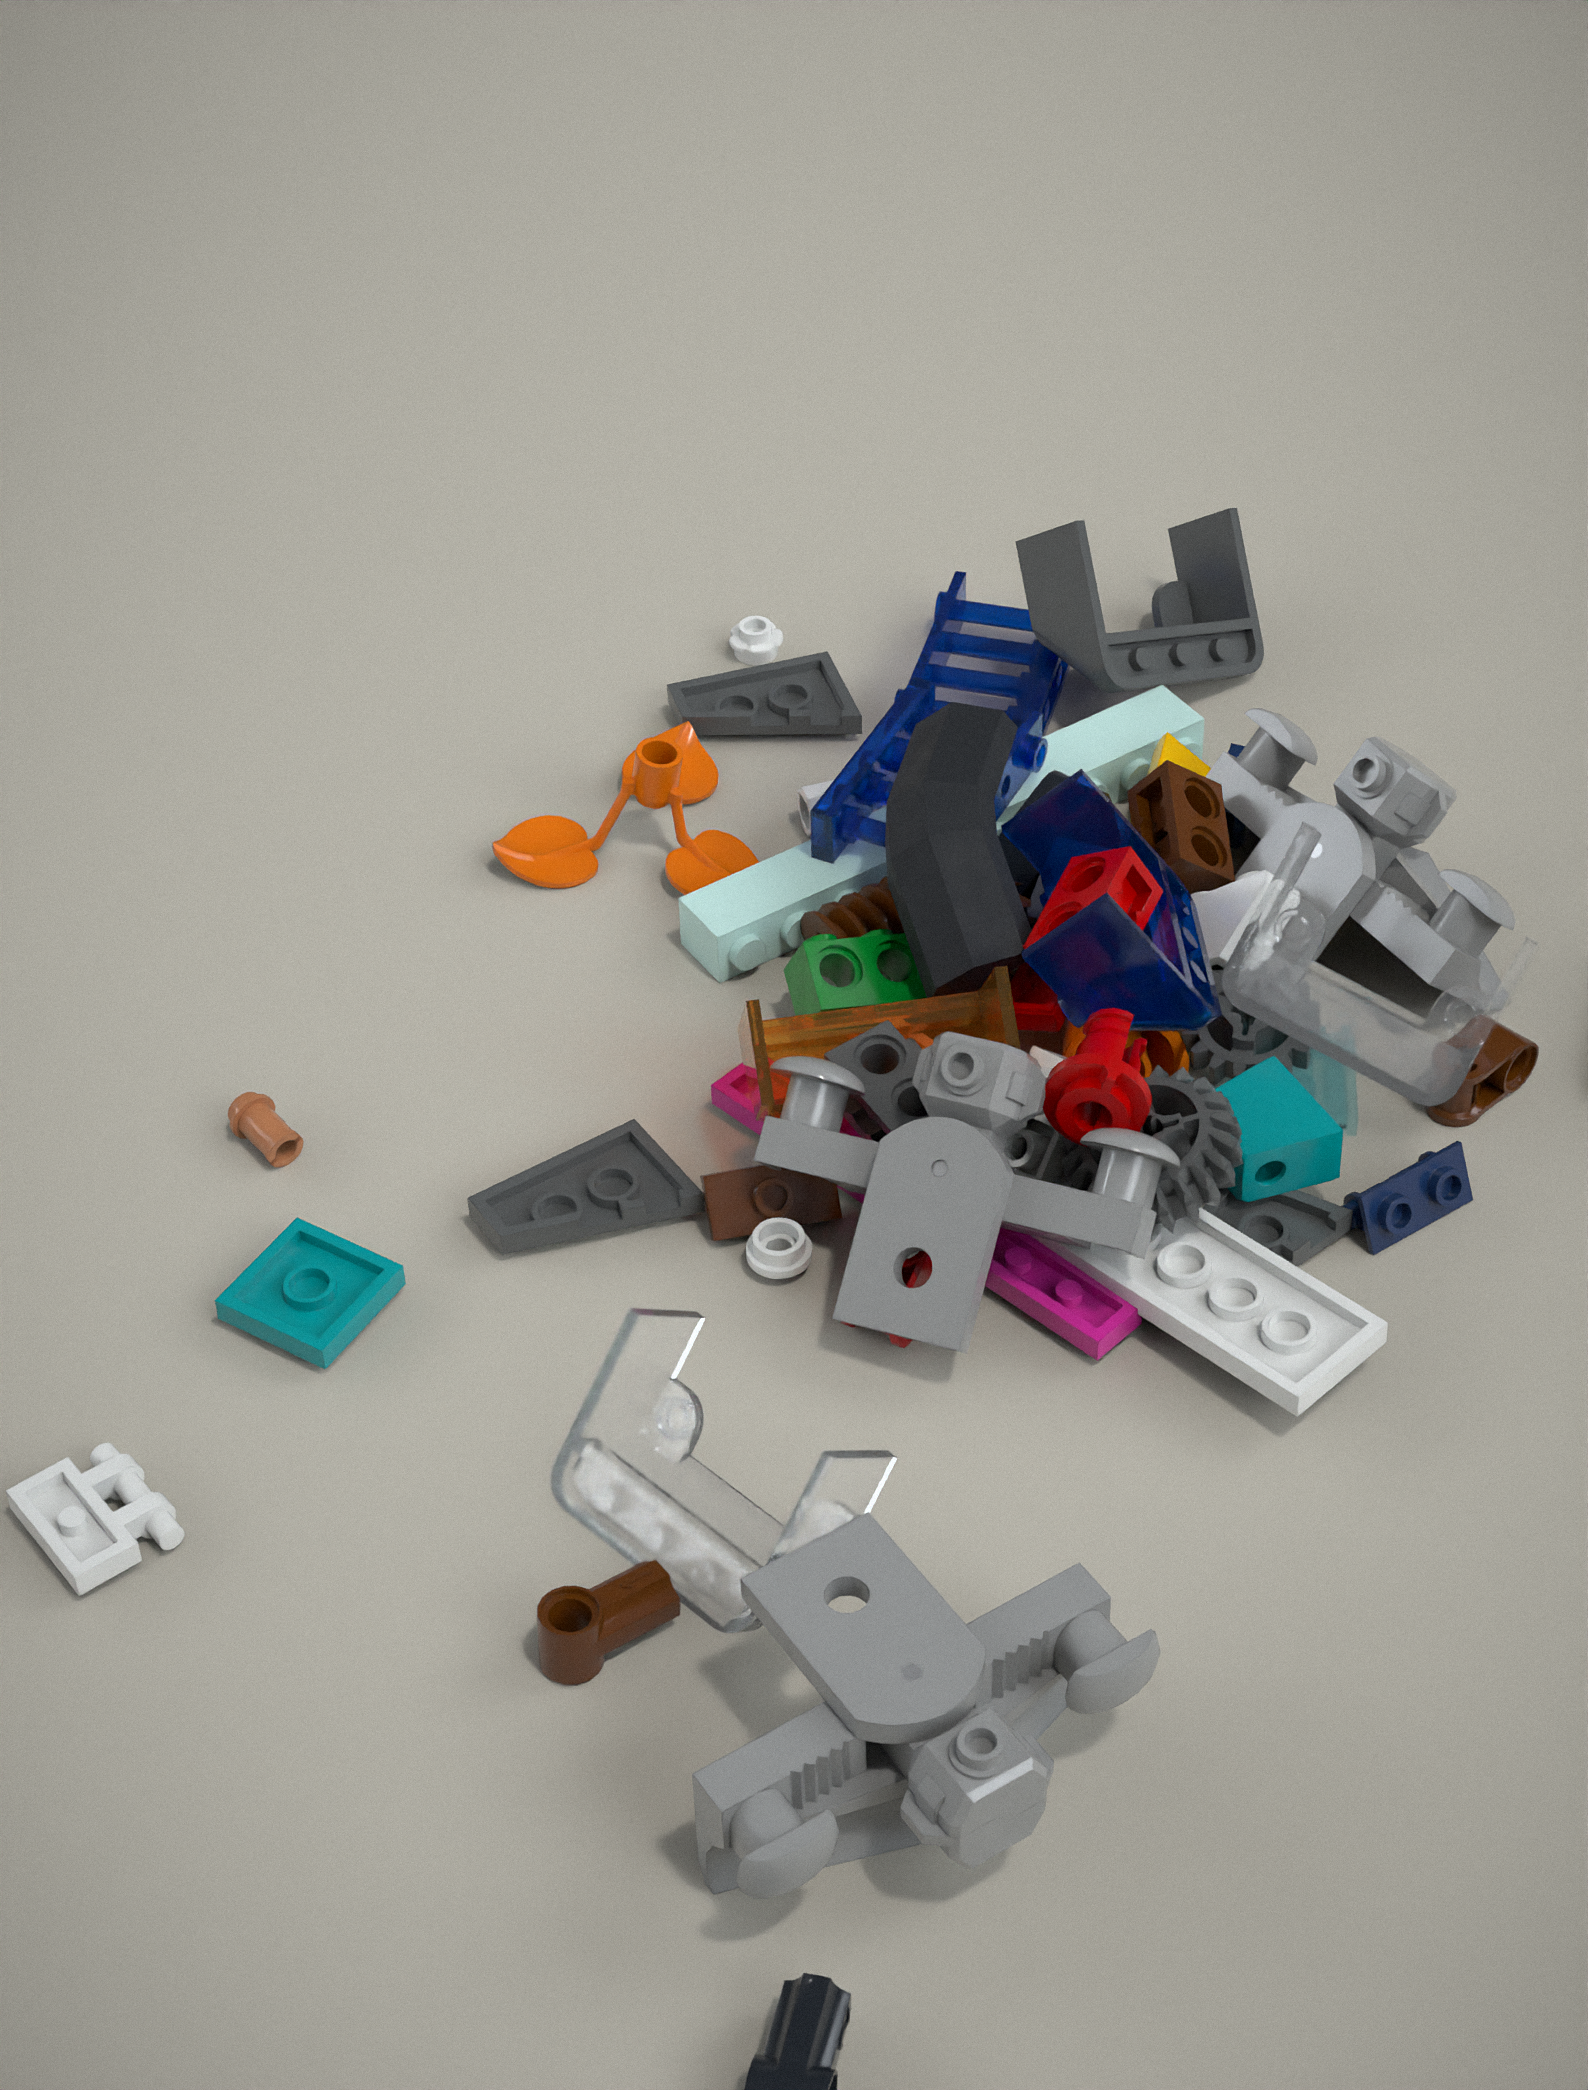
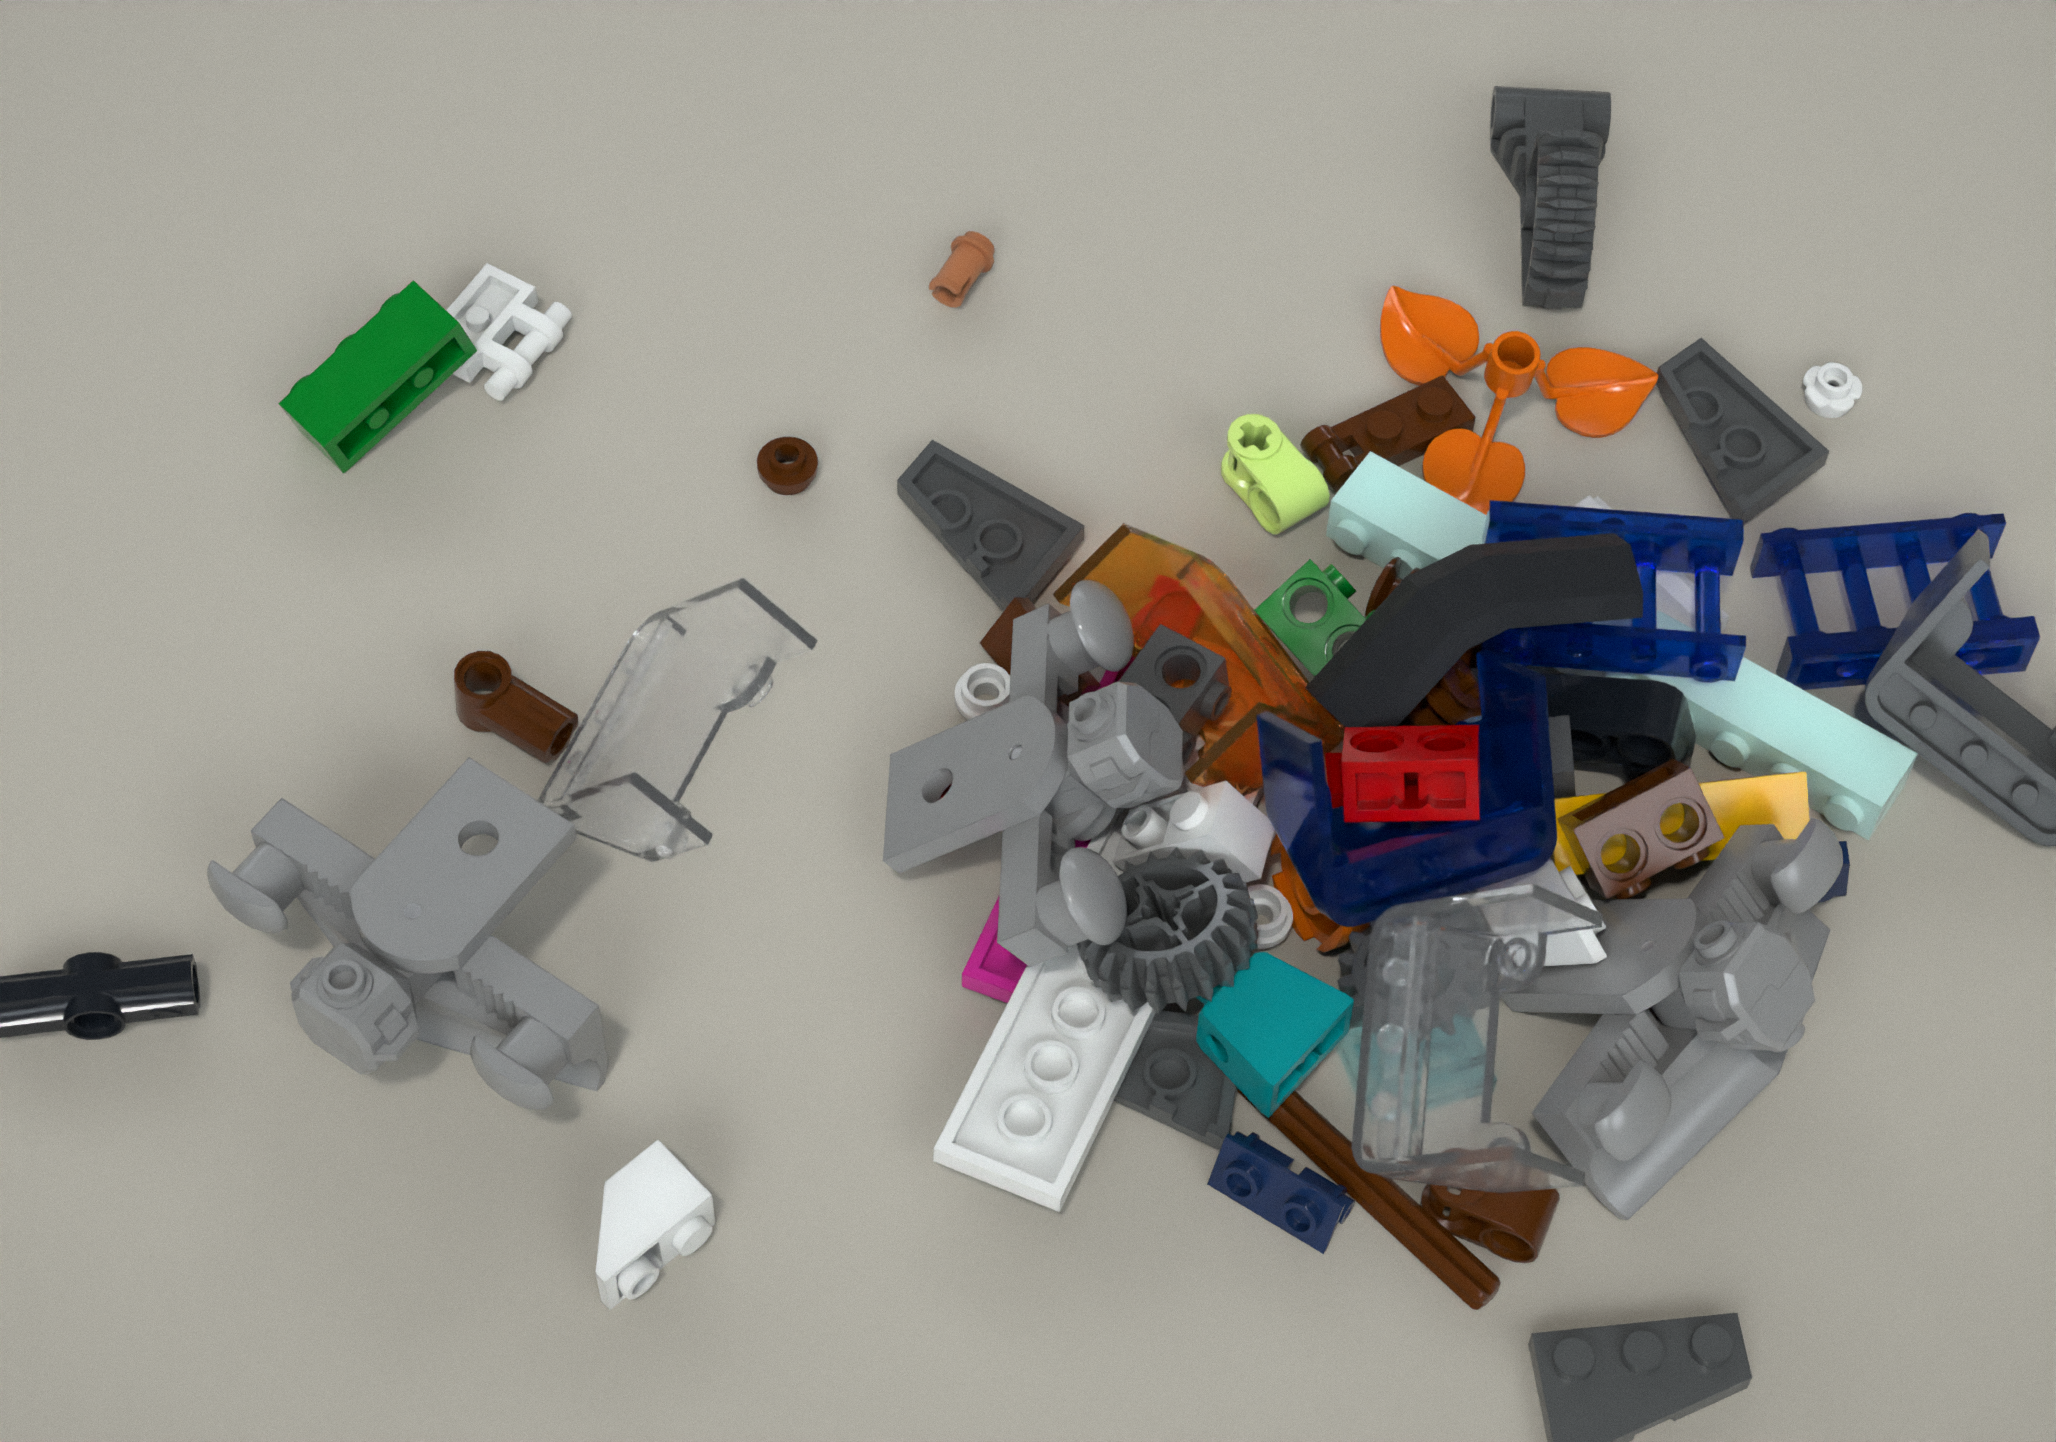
camera: 65 degrees right, 15 degrees up
teal plate [215,1217,406,1369] -> none
red piece [1043,1008,1152,1147] -> none
none -> green brick [278,280,477,474]
none -> white slope [596,1140,716,1310]
none -> reddish brown plate [757,437,818,495]
none -> yellowish green piece [1221,414,1330,534]
none -> reddish brown axle [1236,1087,1501,1310]
none -> reddish brown plate [1300,375,1476,493]
none -> dark grey arm [1490,86,1611,310]

